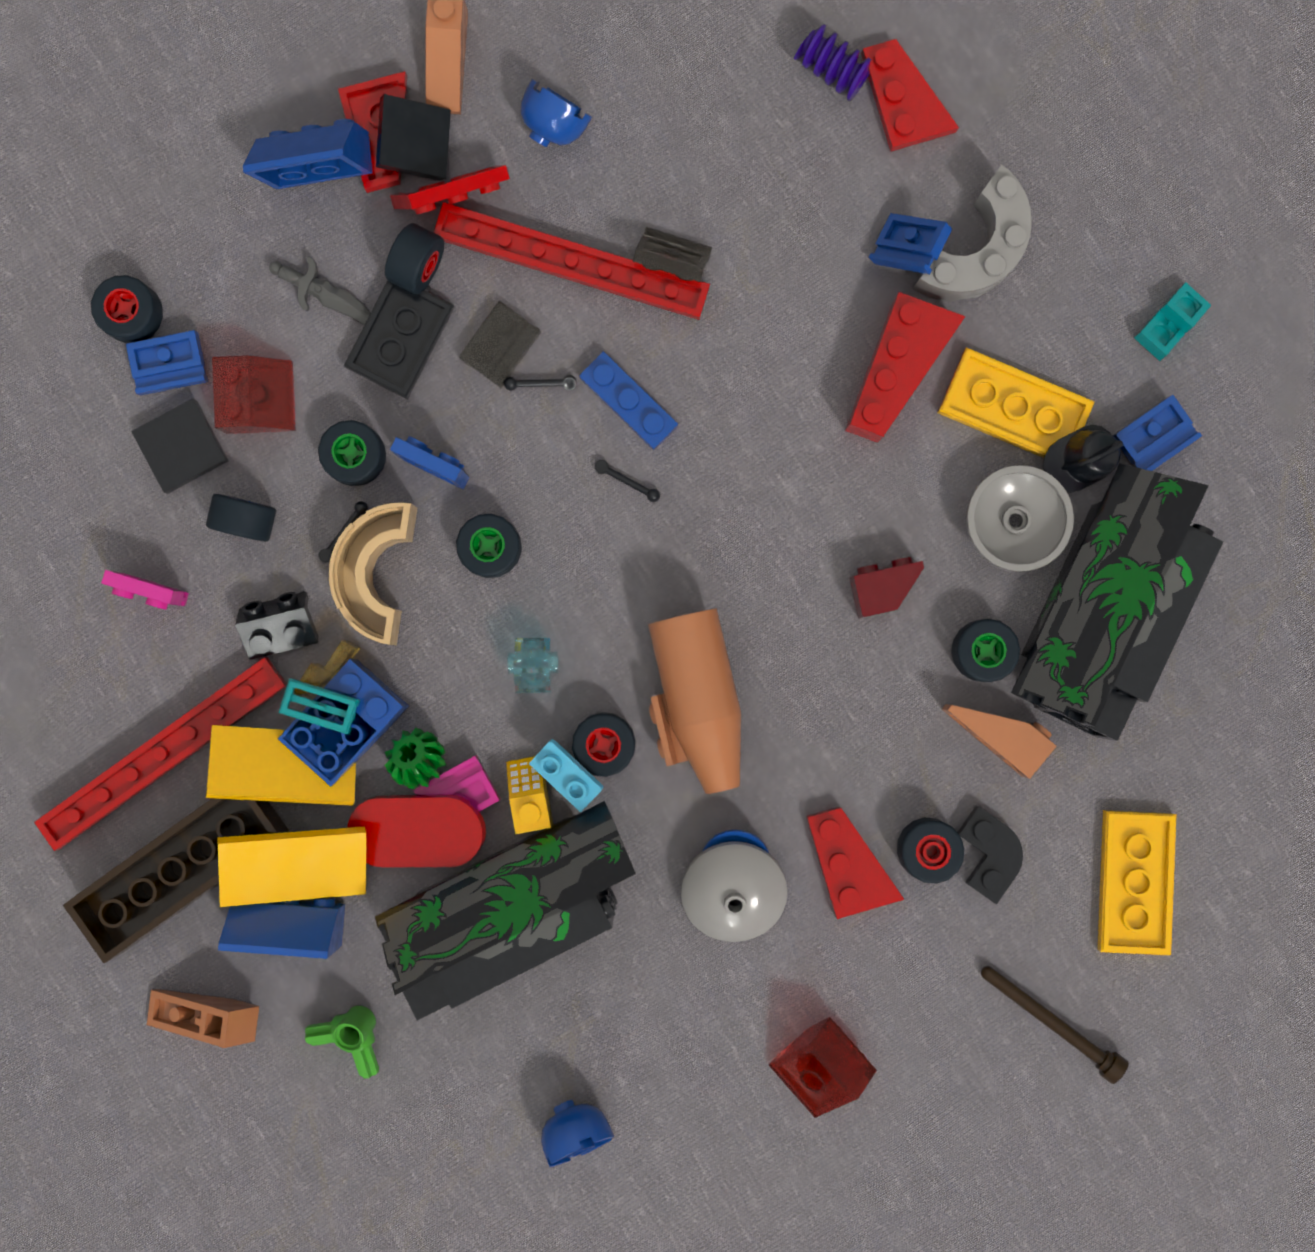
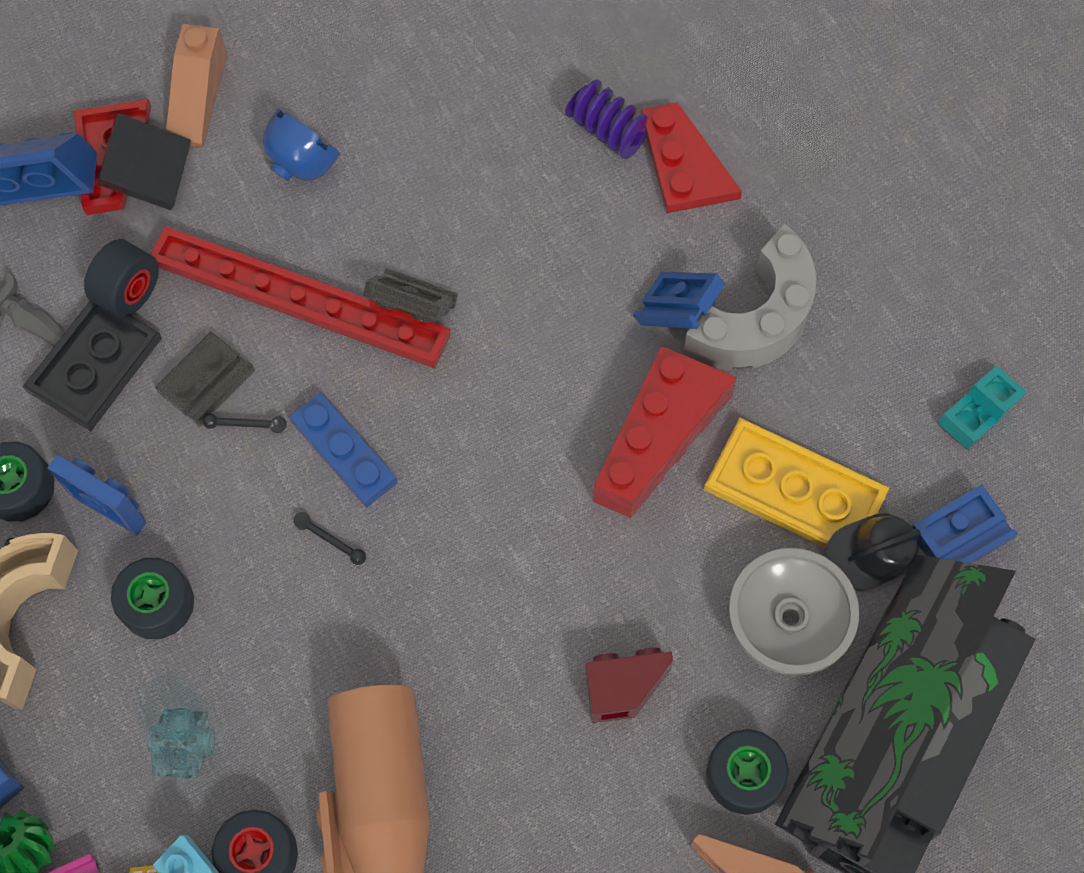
camera: 10 degrees right, 20 degrees down
red wing [390,165,510,214] -> none

